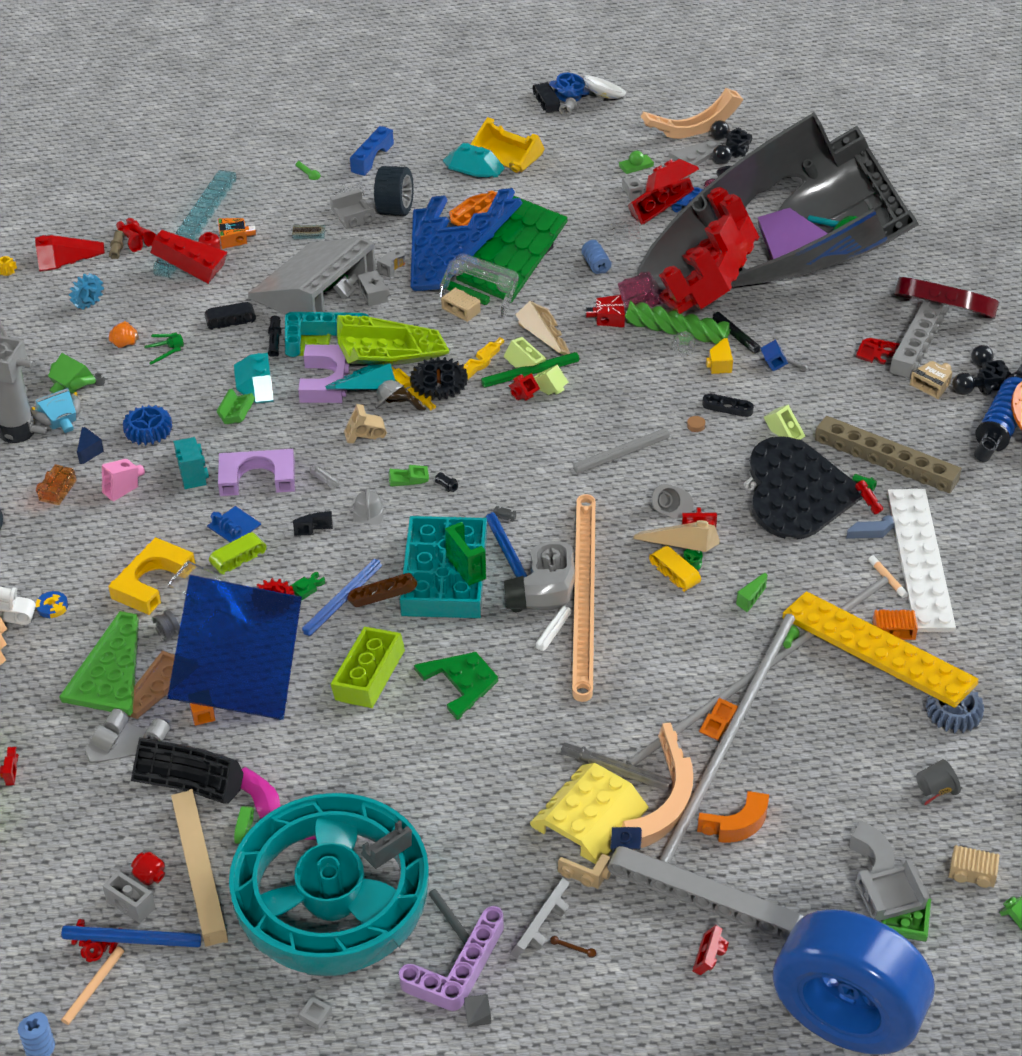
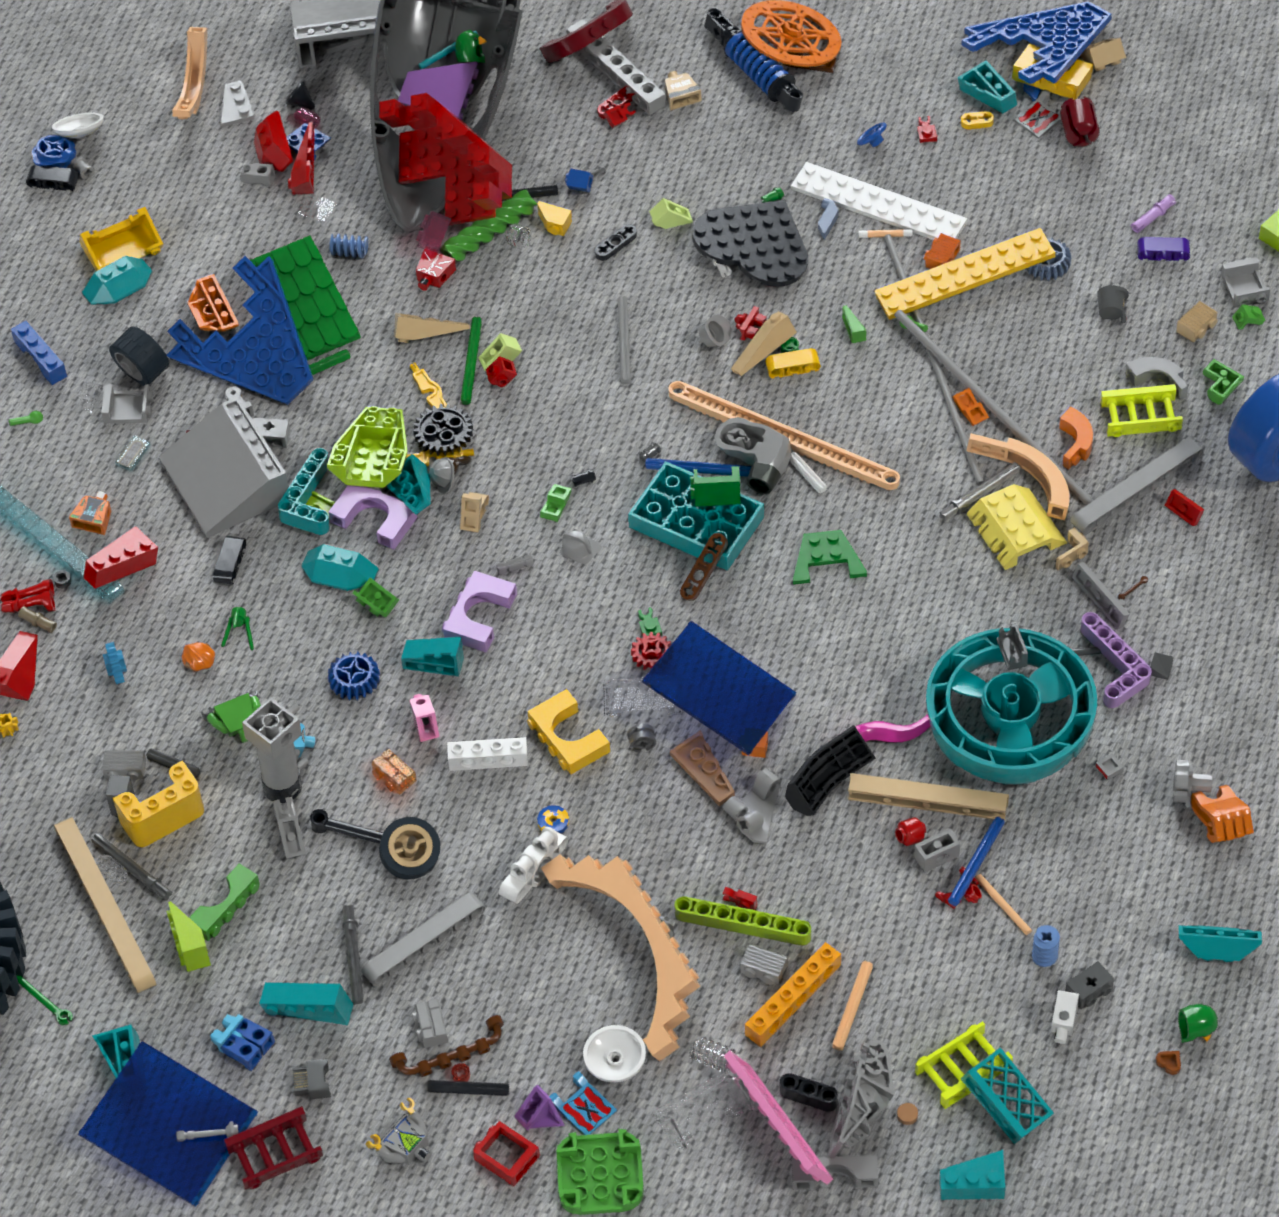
camera: 60 degrees left, 10 degrees up
bright green wing [59,611,139,716] -> none
dark blue slope [77,427,104,464] -> none
red head [198,232,221,249] -> none
blue hinge [207,506,261,543] -> none
lime beam [209,532,267,575] -> none
bright green beam [234,806,254,844] -> none
black pin [268,315,282,357] -> none
black slope [293,511,333,536] -> none
axle [302,559,382,636] -> none
lime brick [331,626,405,708] -> none
clear windscreen [440,253,519,319] -> none
tan brick [441,287,481,322] -> none
yellowish green slope [503,337,546,368] -> none
dark blue bracket [610,827,642,853] -> none
bright green tile [619,150,654,174] -> none
medium nougat tile [687,416,705,432] -> none
black piece [710,120,752,164] -> none
dark tan brick [815,415,962,493] -> none
red axle [855,480,883,515] -> none
light grey panel [855,859,929,921] -> none
black piece [952,345,1011,395] -> none
none -> white brick [447,737,528,771]
none -> blue piece [857,122,887,147]
none -> neon yellow fence [1100,384,1183,437]

